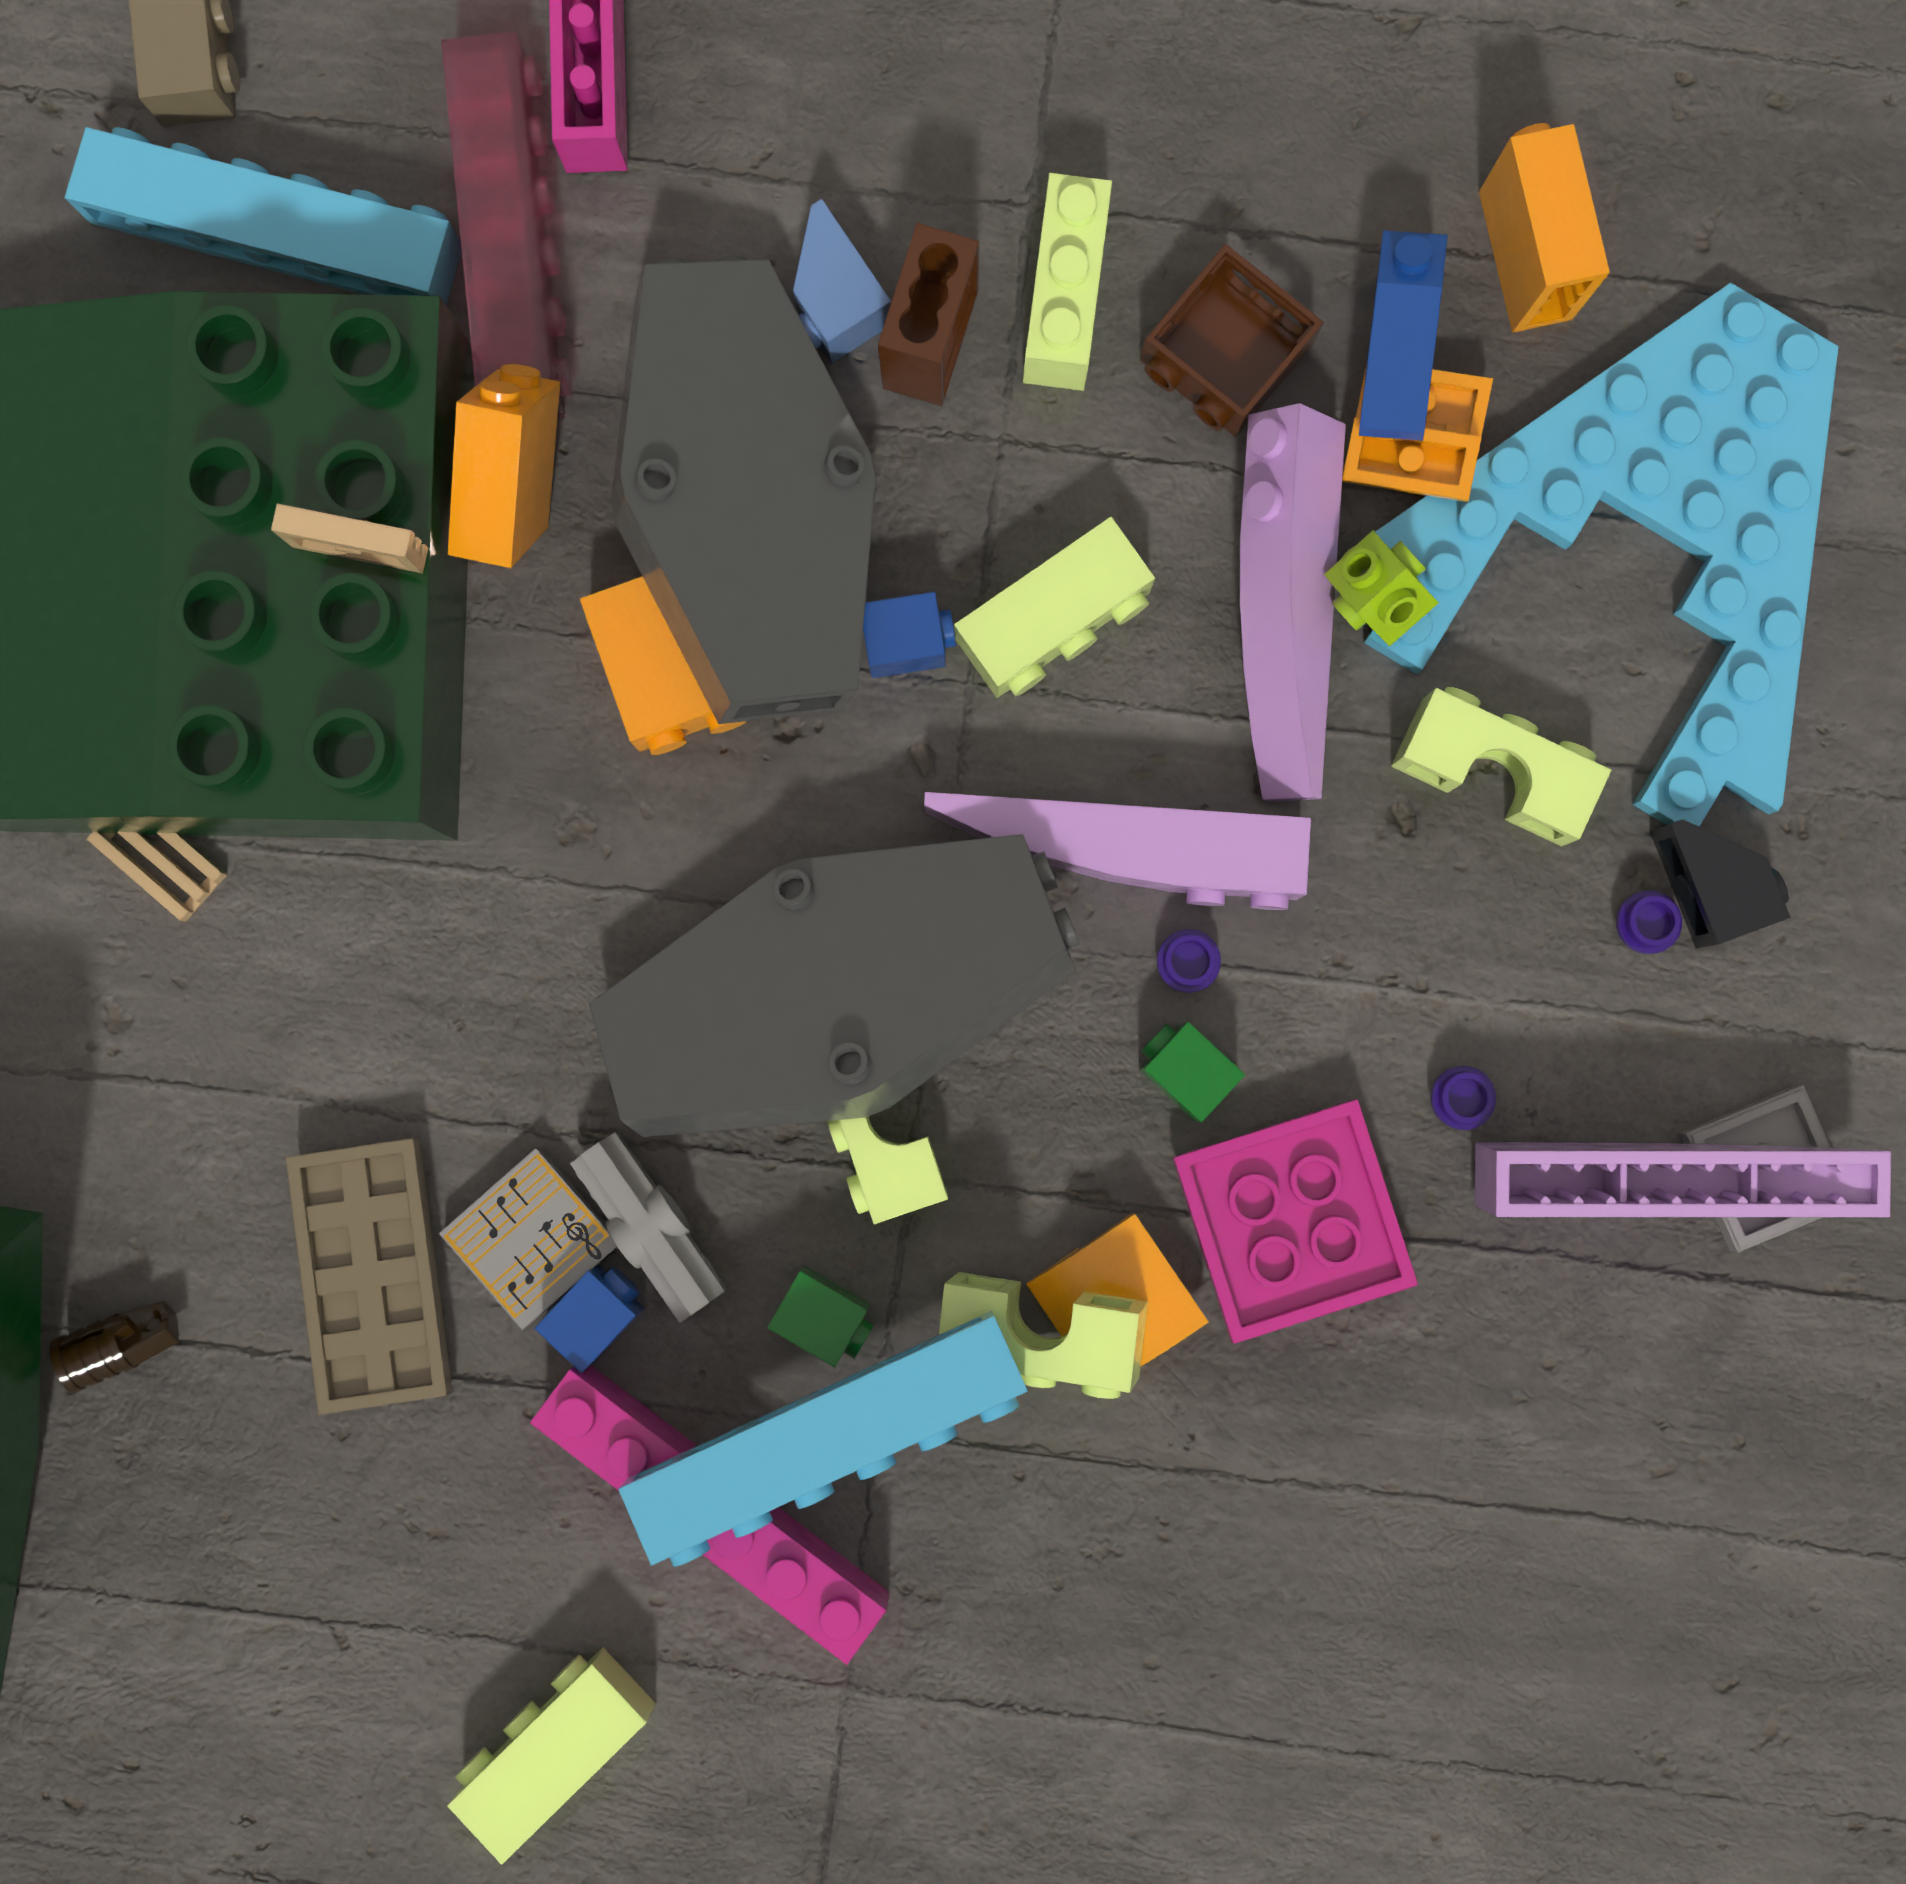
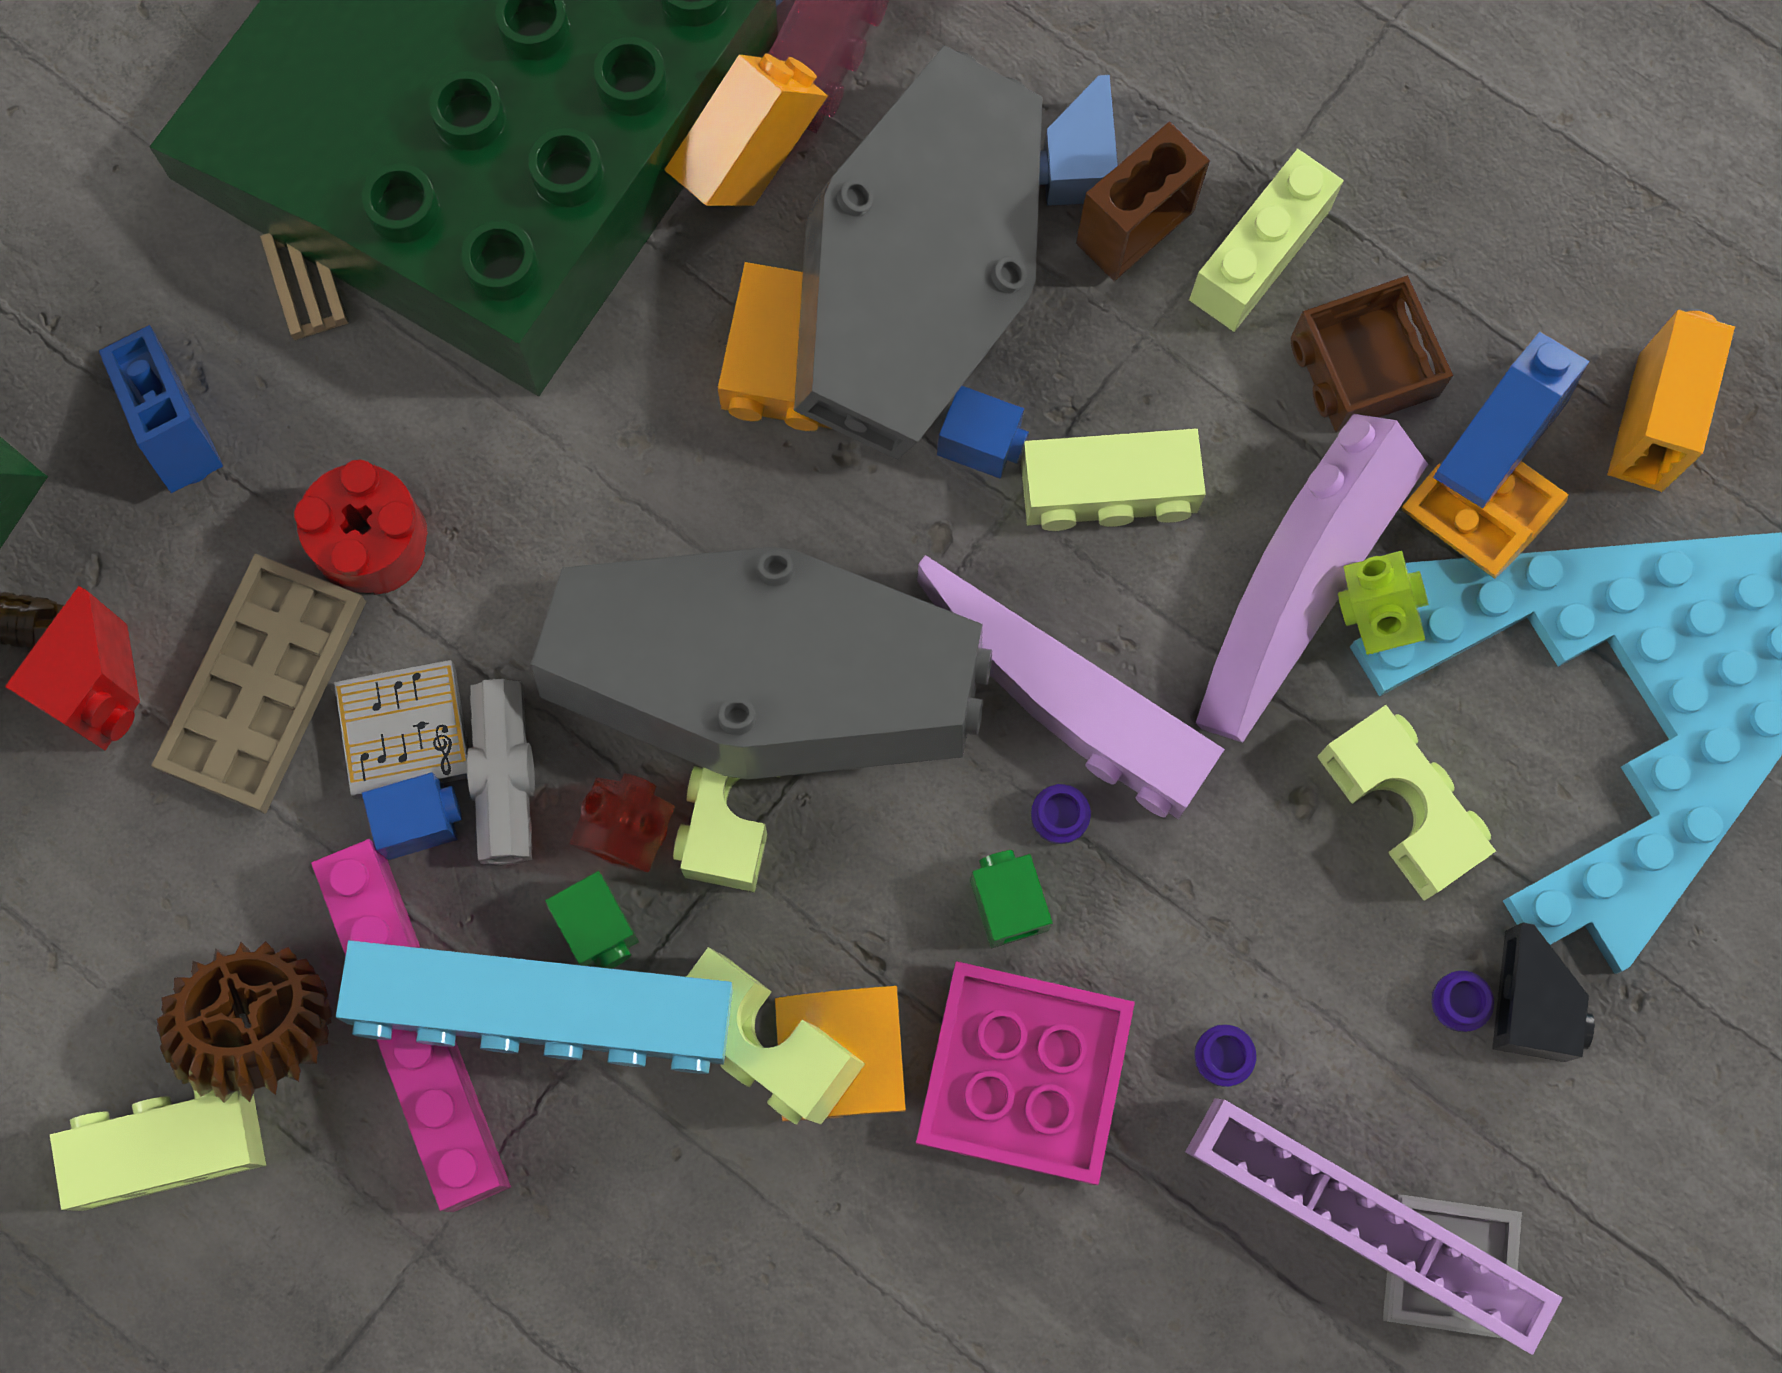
camera: 25 degrees right, 10 degrees down
tan tile [271,504,429,574] -> none
none -> red slope [5,586,140,751]
none -> blue slope [99,325,223,493]
none -> reddish brown gear [157,941,332,1103]
none -> red brick [294,459,428,595]
none -> clear red brick [569,773,675,873]

